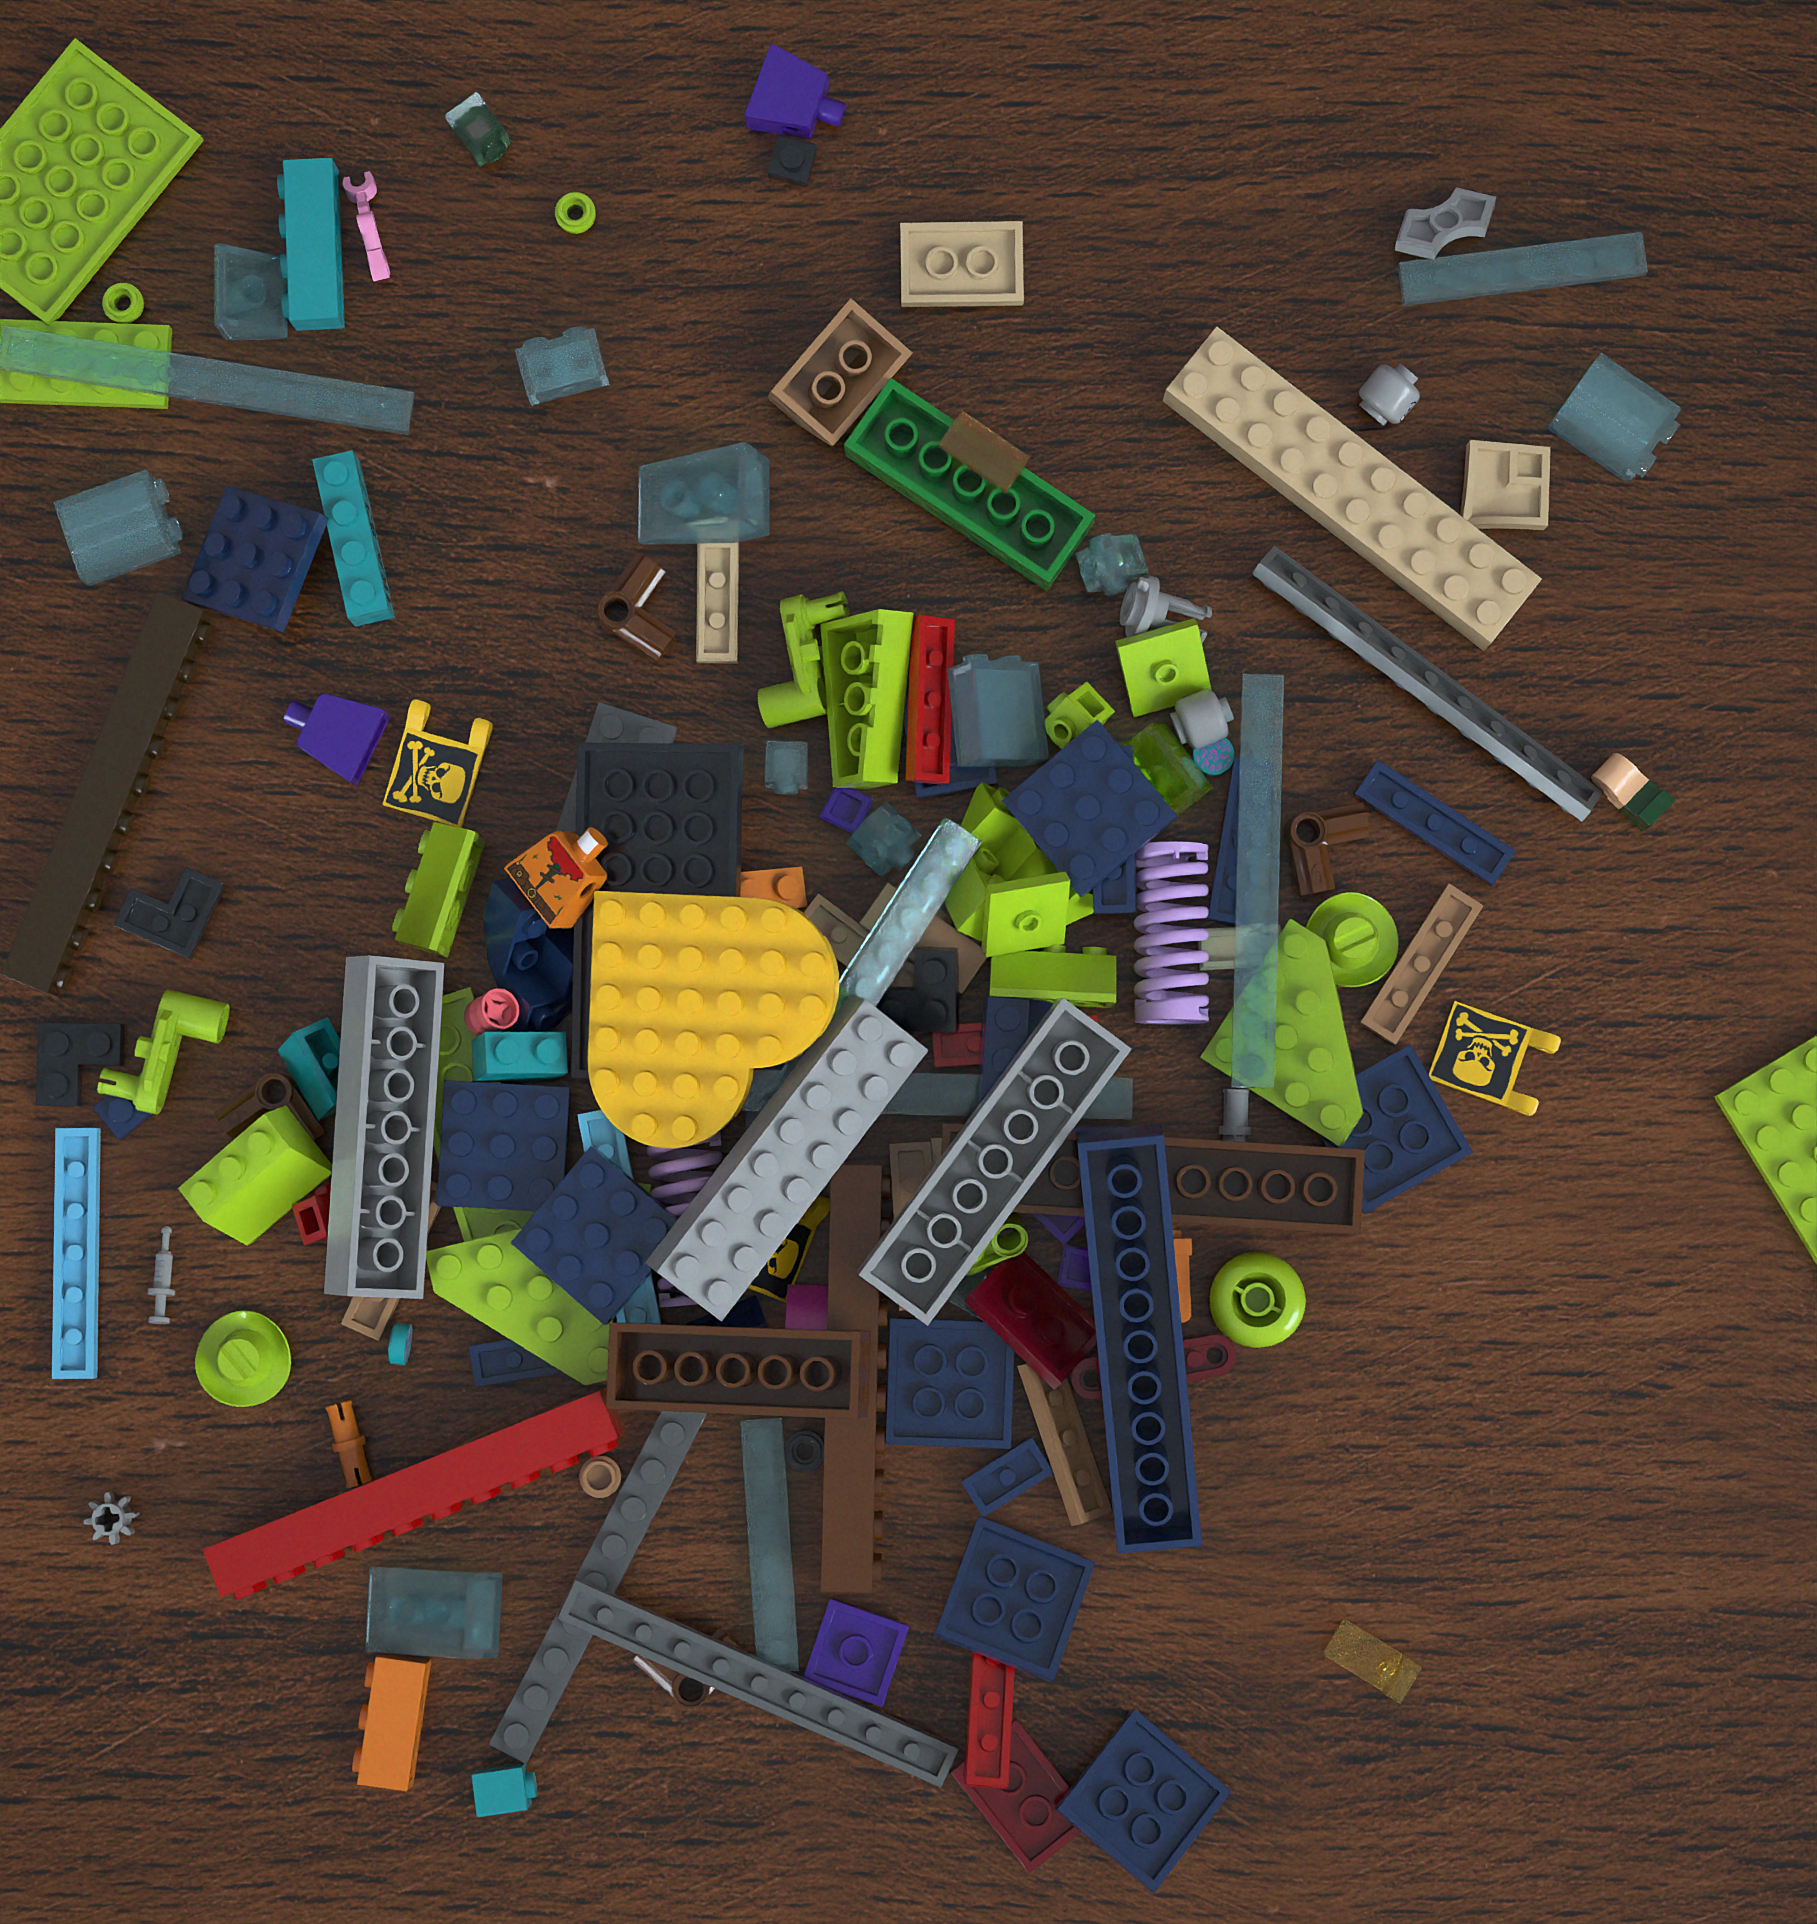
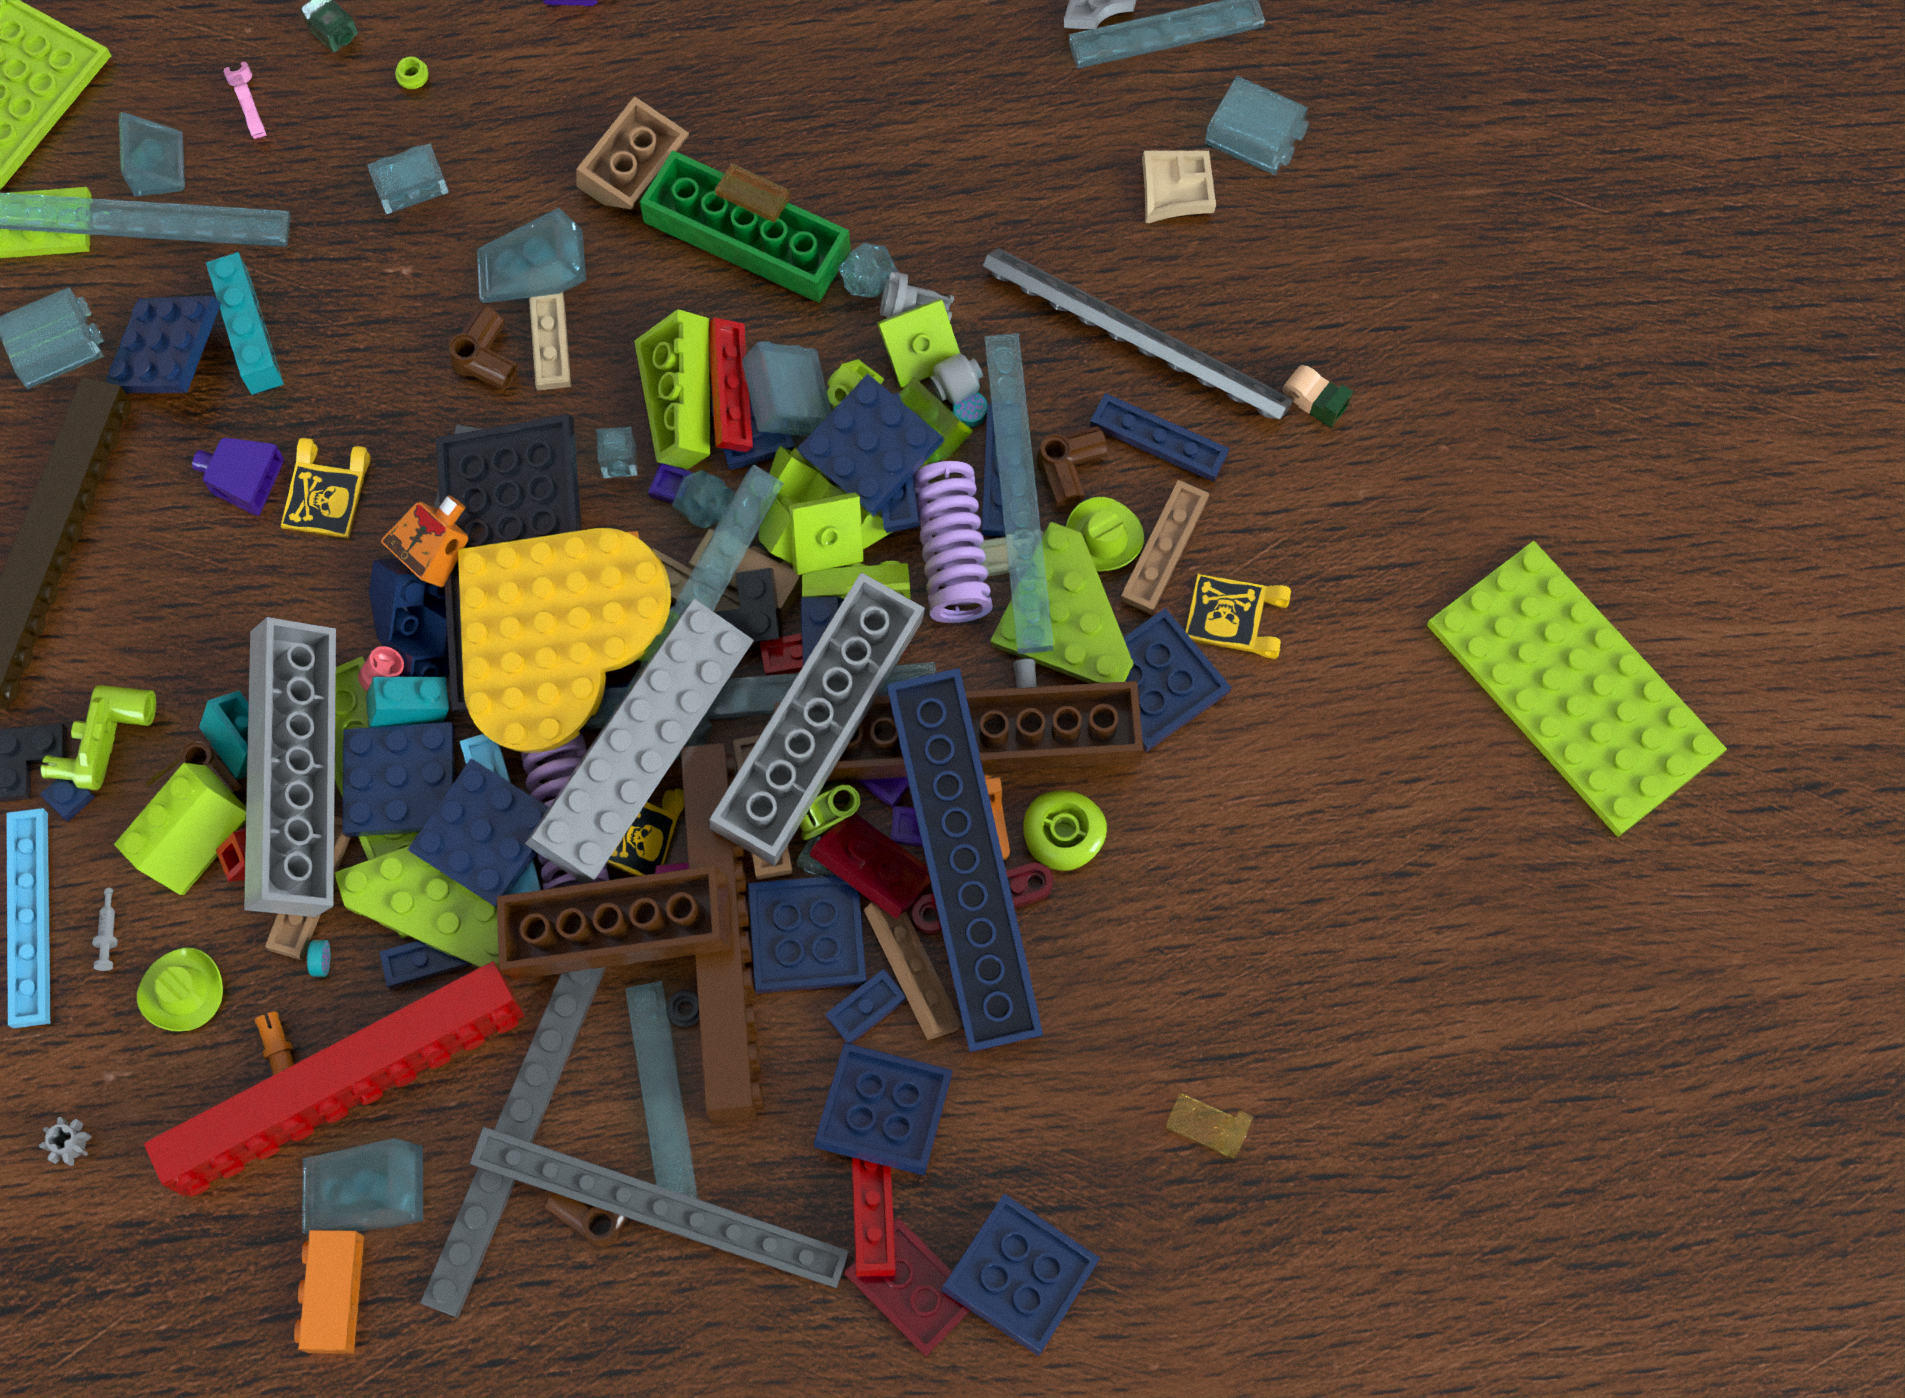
camera: 10 degrees left, 15 degrees down
lime plate [102,283,144,324] -> none
black plate [114,867,226,960] -> none
teal brick [277,158,345,331] -> none
lime slope [392,822,486,958] -> none
teal brick [471,1762,537,1817] -> none
medium nougat plate [579,1456,621,1498] -> none
lime piece [758,591,850,728] -> none
black plate [768,135,817,187] -> none
dark purple plate [803,1597,909,1707] -> none
tan plate [900,221,1024,307] -> none
tan brick [1163,326,1542,651] -> none
light grey head [1359,363,1420,426] -> none

